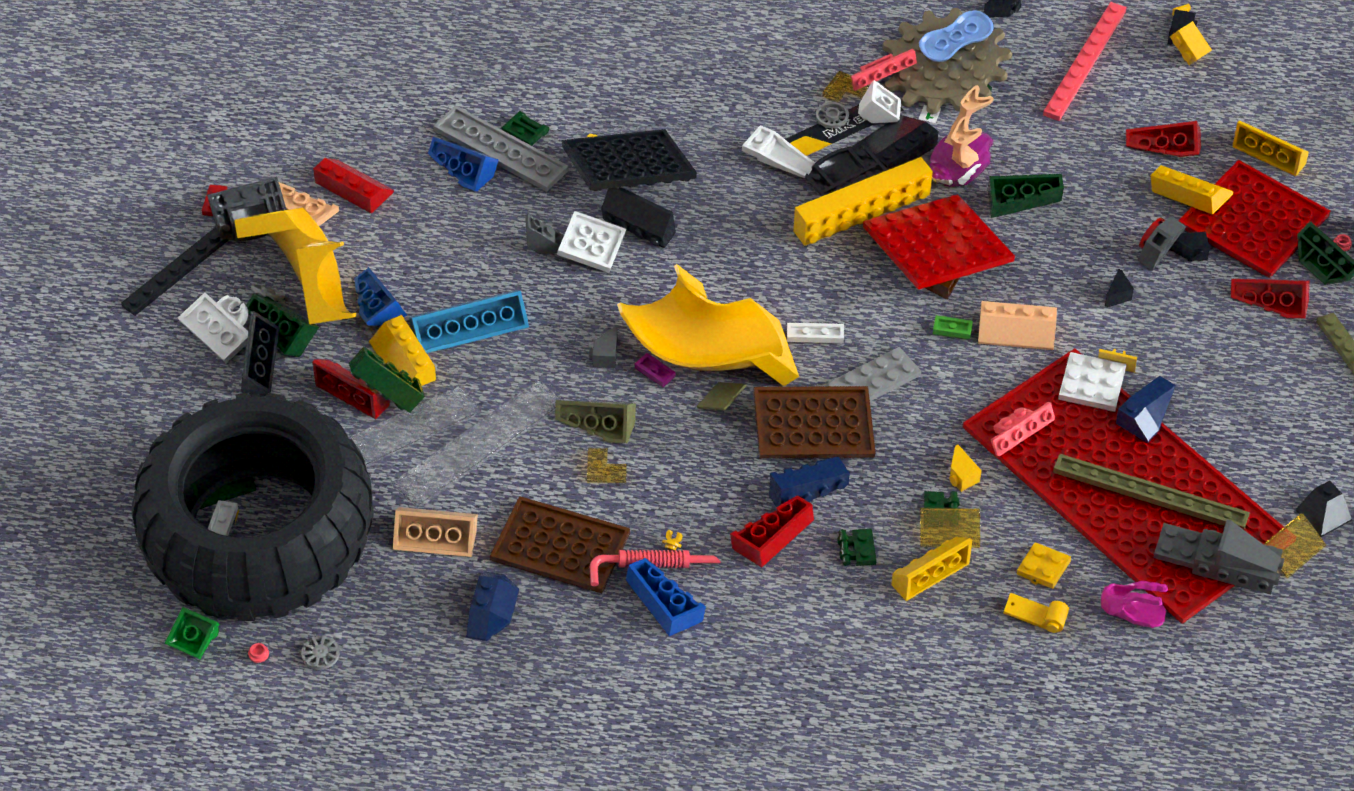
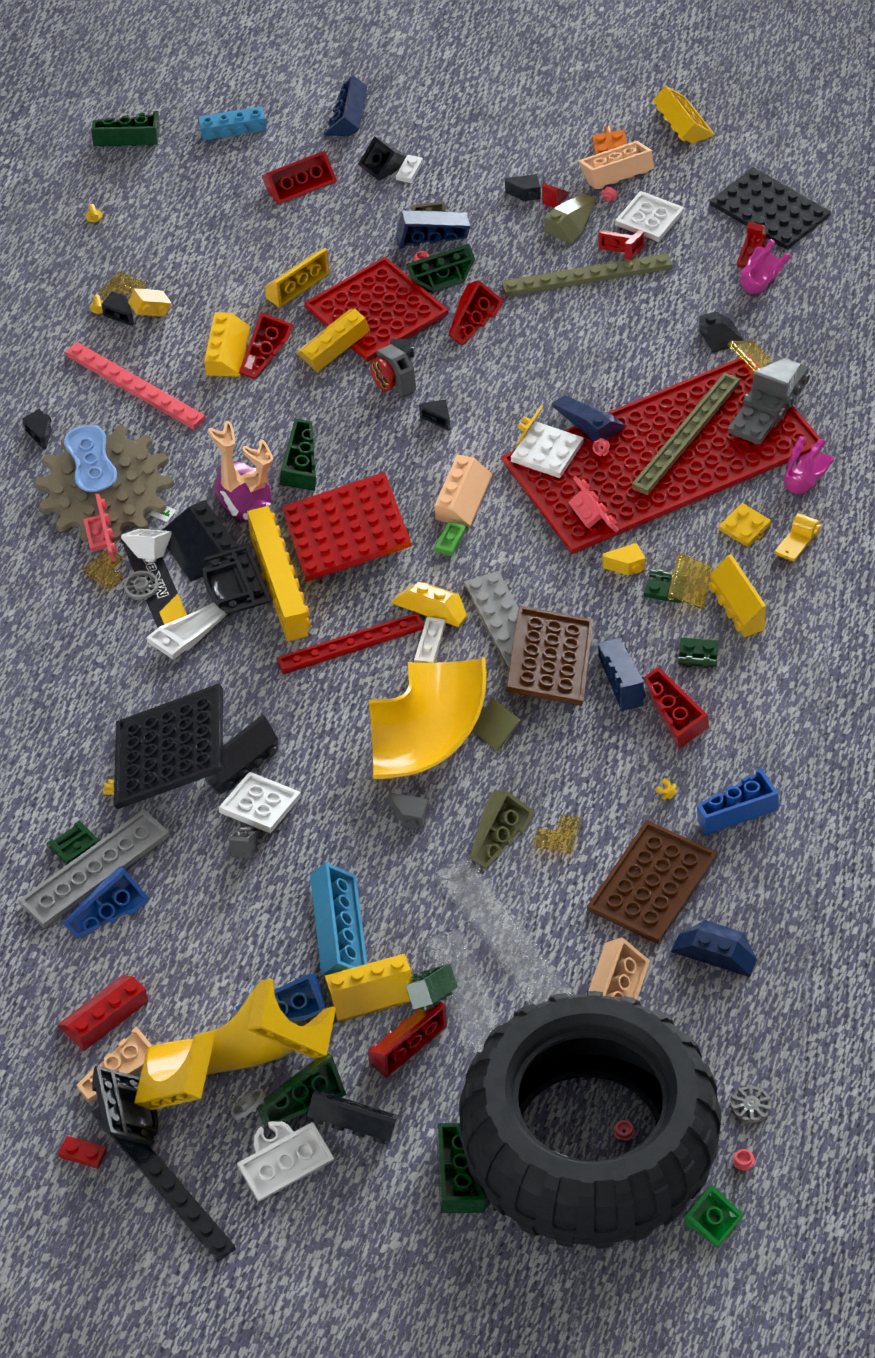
camera: 75 degrees left, 0 degrees up
coral piece [589,550,721,586] -> none
magenta plate [634,353,676,387] -> none
none -> clear yellow tile [99,271,147,298]
none -> yellow slope [204,312,251,377]
none -> red tile [276,612,425,675]
none -> yellow wedge [392,582,467,627]
none -> coral plate [593,438,610,456]

